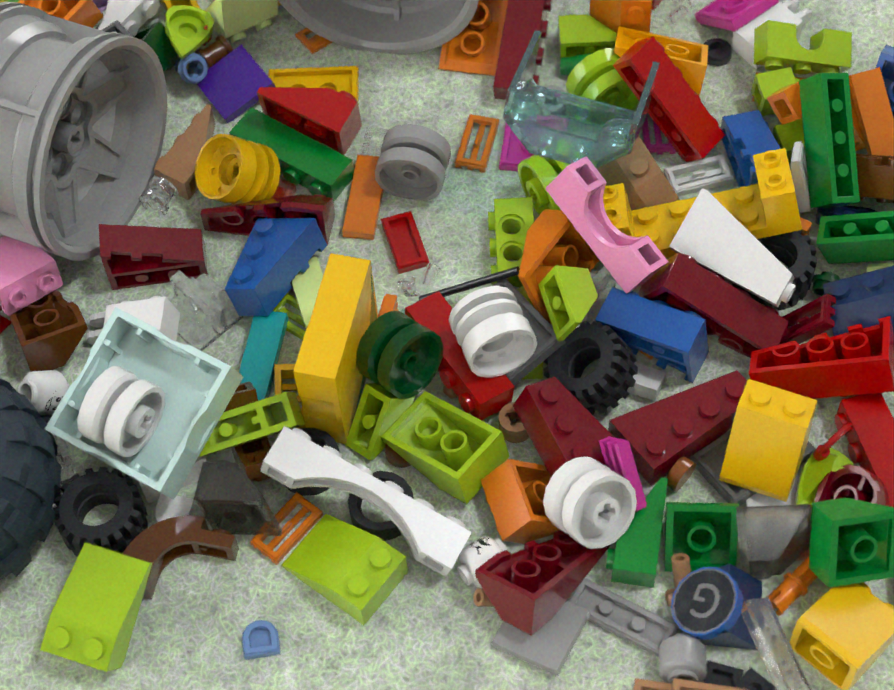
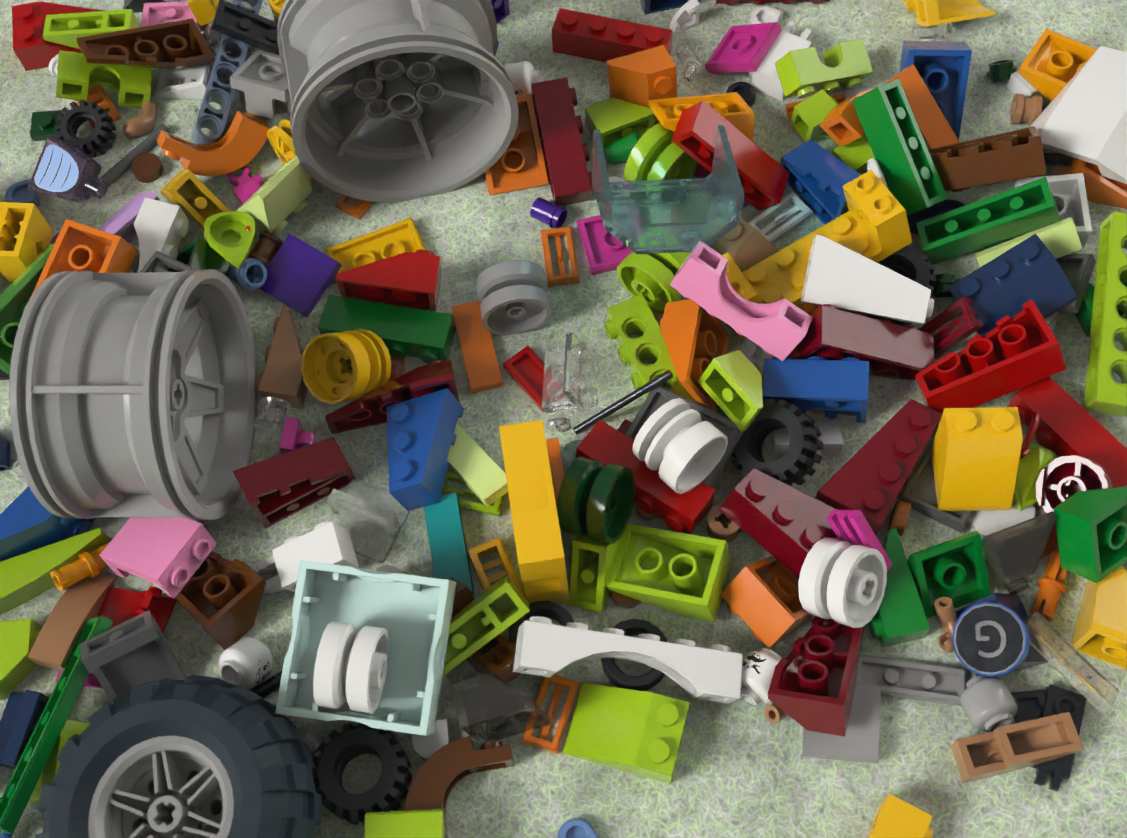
camera: 20 degrees left, 5 degrees up
none -> dark pink tile [279,417,317,454]
none -> dark purple piece [530,197,568,228]
none -> clear bracket [542,332,599,419]

